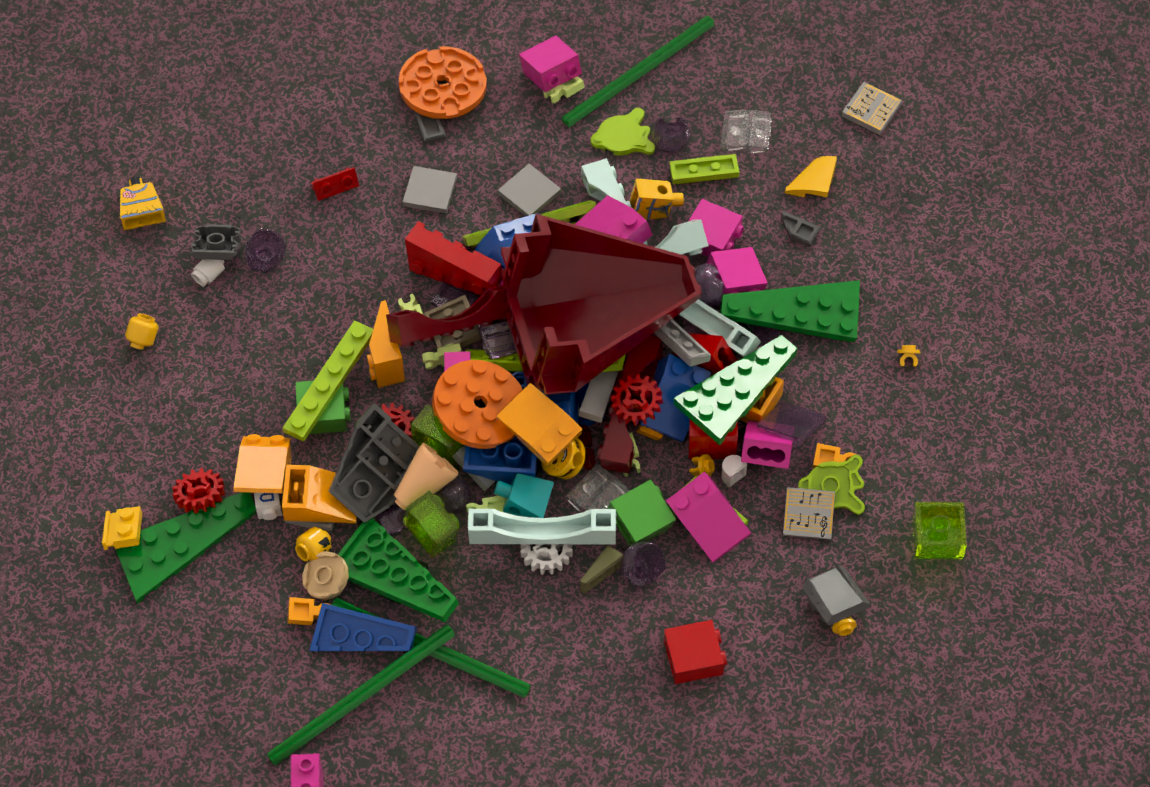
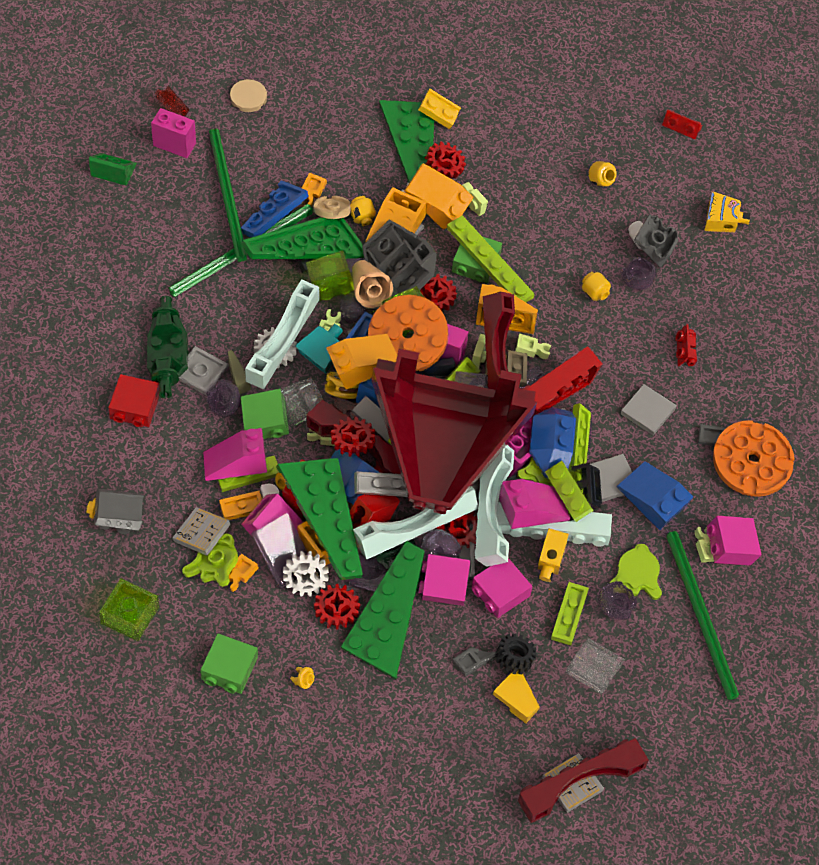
camera: 110 degrees right, 0 degrees up
none -> dark green plate [147,296,188,399]
none -> light grey tile [179,346,229,396]
none -> bright green piece [201,634,258,694]
none -> light orange plate [219,490,262,520]
none -> tan tile [230,79,267,112]
none -> white gear [283,551,329,597]
none -> red gear [314,584,360,629]
none -> yellowish green plate [462,182,488,216]
none -> black tyre [495,634,537,674]
none -> dark red arch [518,738,649,823]
none -> lime plate [545,461,593,522]
none -> black window [571,462,602,509]
none -> yellow head [582,272,611,301]
none -> blue slope [617,461,693,530]
none -> red hinge [662,110,702,140]

